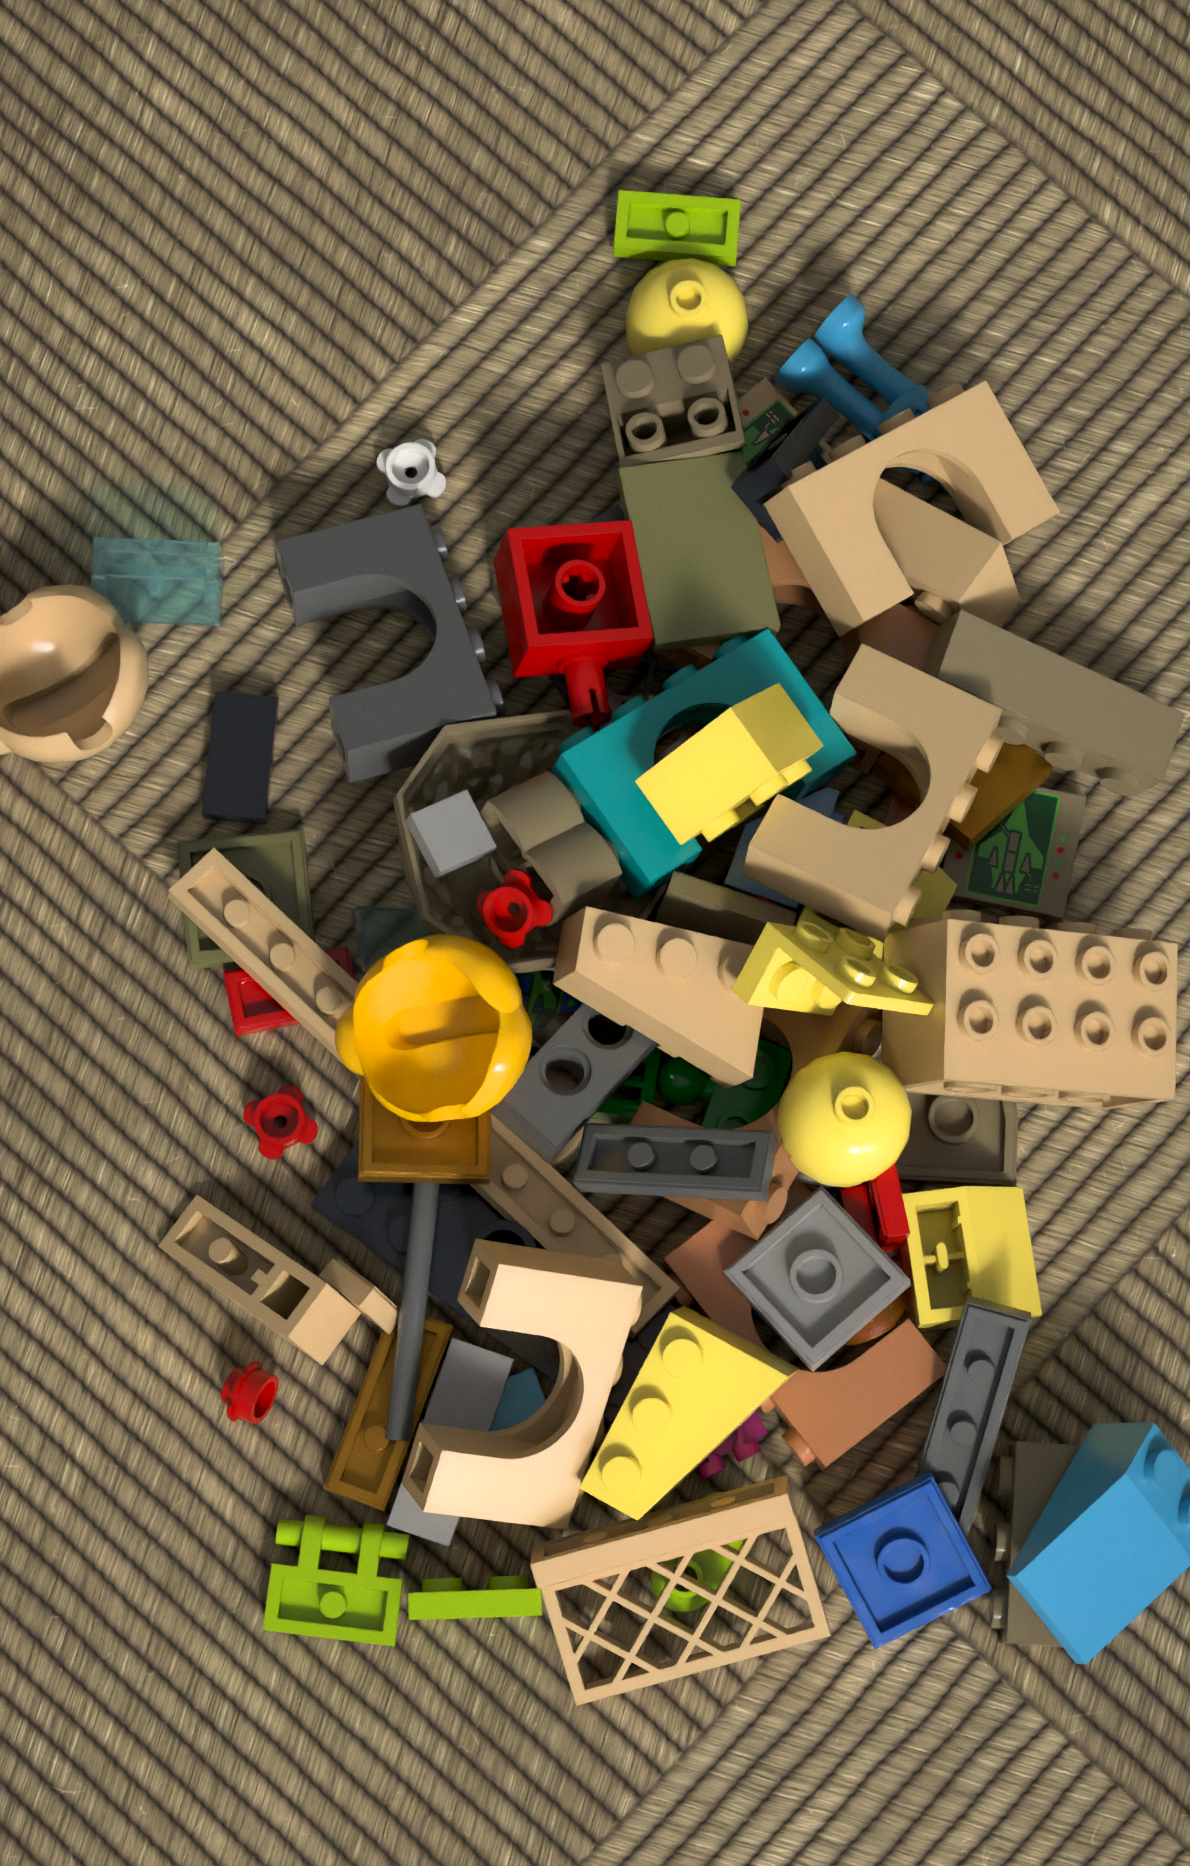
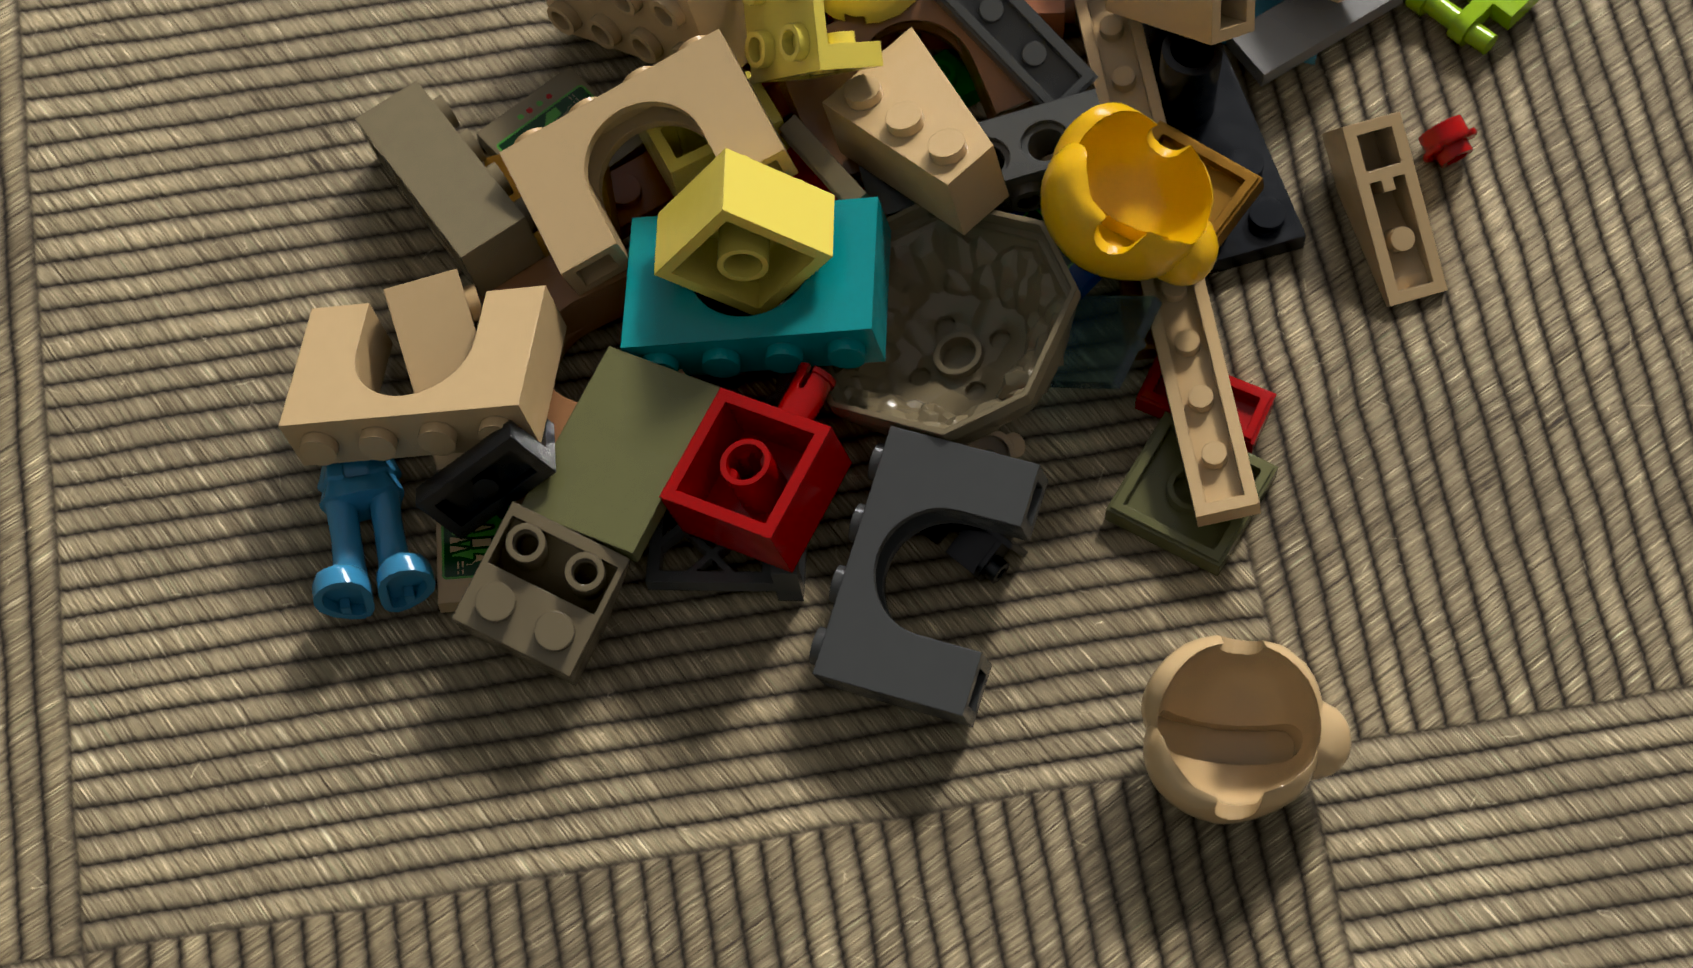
camera: 140 degrees left, 15 degrees down
clear light blue hinge [91,537,225,627] -> none
black tile [202,692,280,824] -> none
red plate [243,1085,318,1160] -> none
tan tile [319,1258,400,1334] -> none
pearl gold tile [323,1305,454,1512] -> none
white plate [377,439,446,507] -> none
dark grey bar [385,1183,440,1442] -> none
light grey tile [405,790,497,879] -> none
red plate [476,869,554,947] -> none
dark tan brick [480,771,622,926] -> none
lime plate [613,190,741,267] -> none
light yellow cylinder [625,258,748,367] -> none

